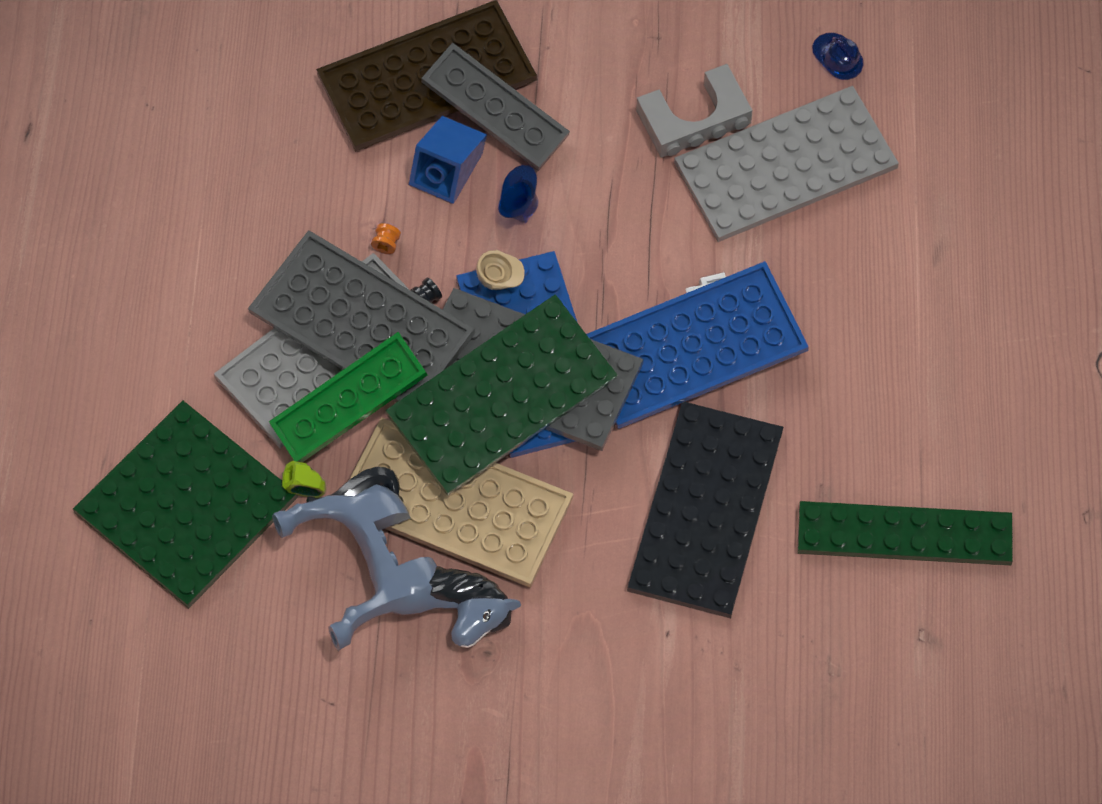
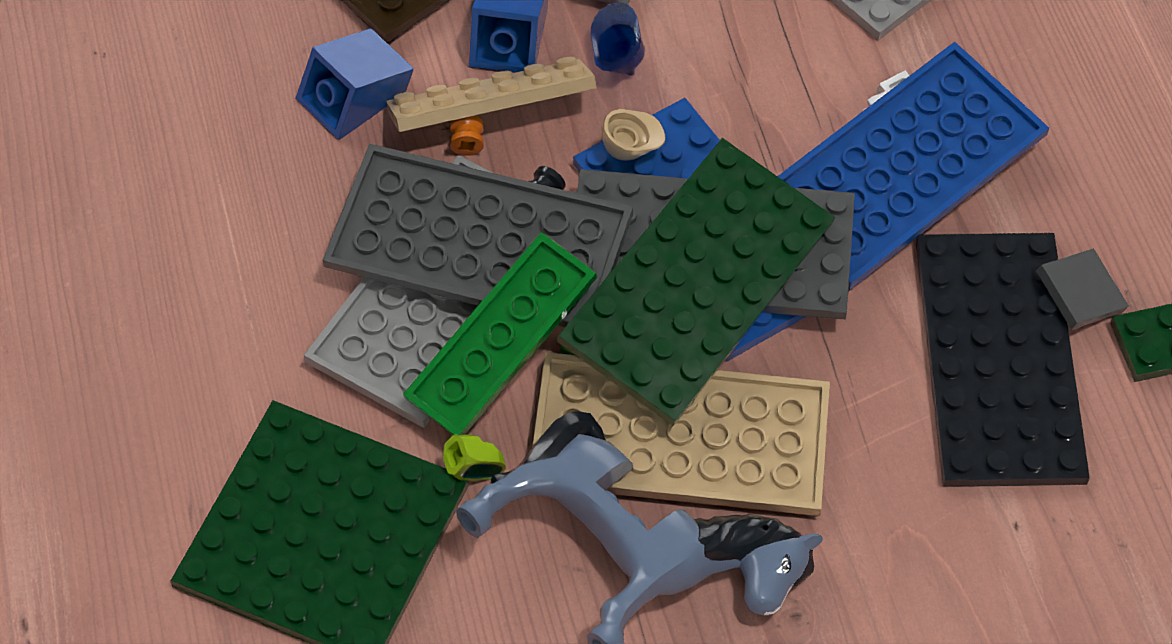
camera: 20 degrees left, 5 degrees down
none -> blue slope [295,29,414,139]
none -> tan plate [386,57,597,132]
none -> dark grey tile [1036,248,1129,330]

